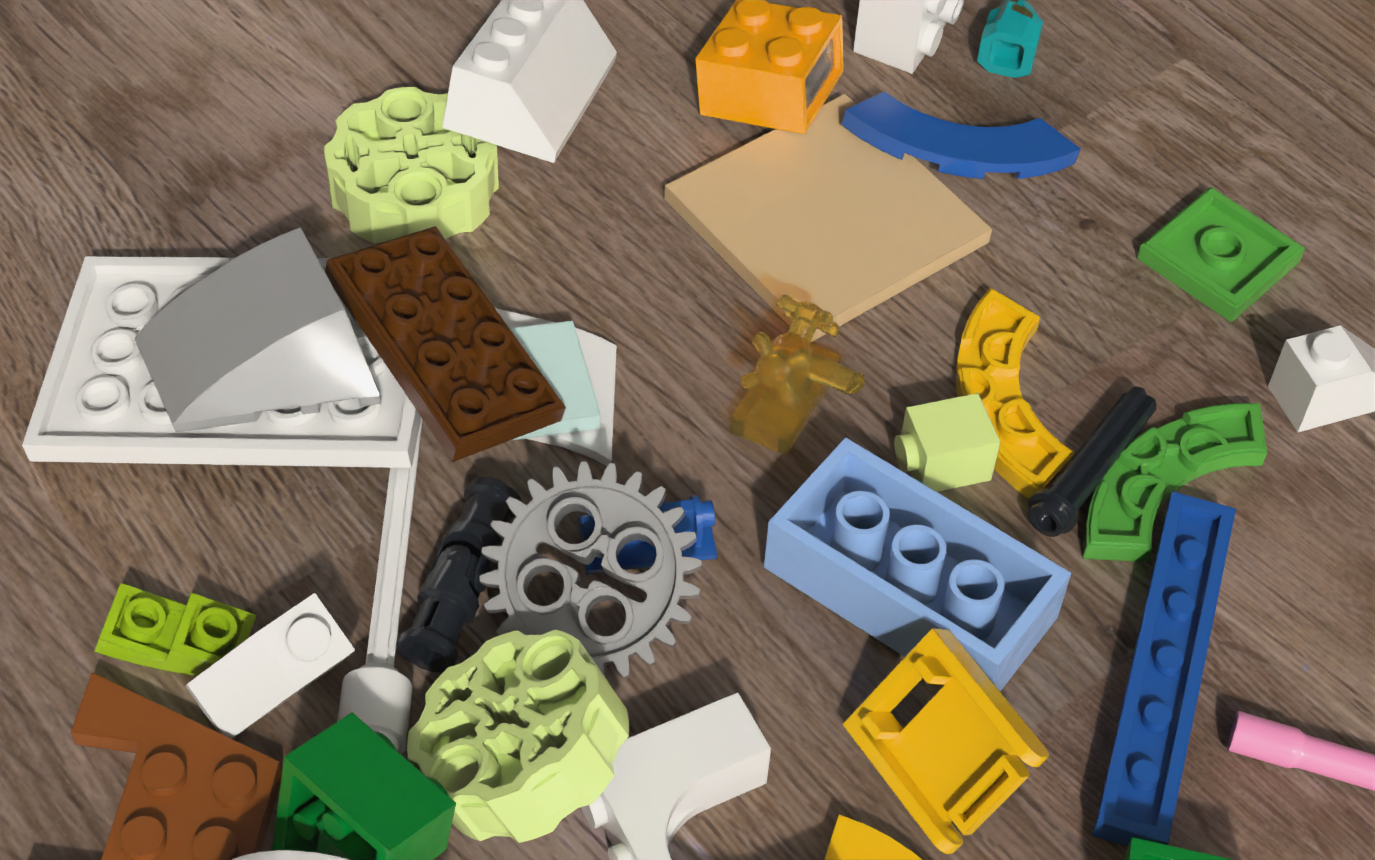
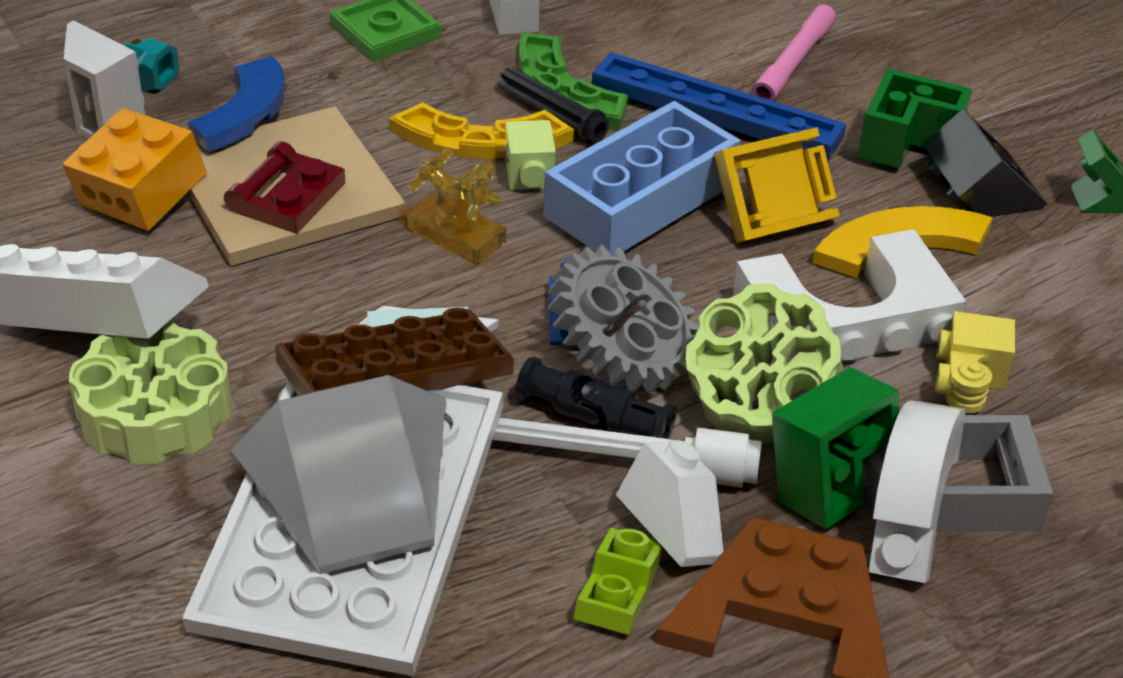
camera: 80 degrees left, 10 degrees down
none -> dark red plate [224,141,346,234]

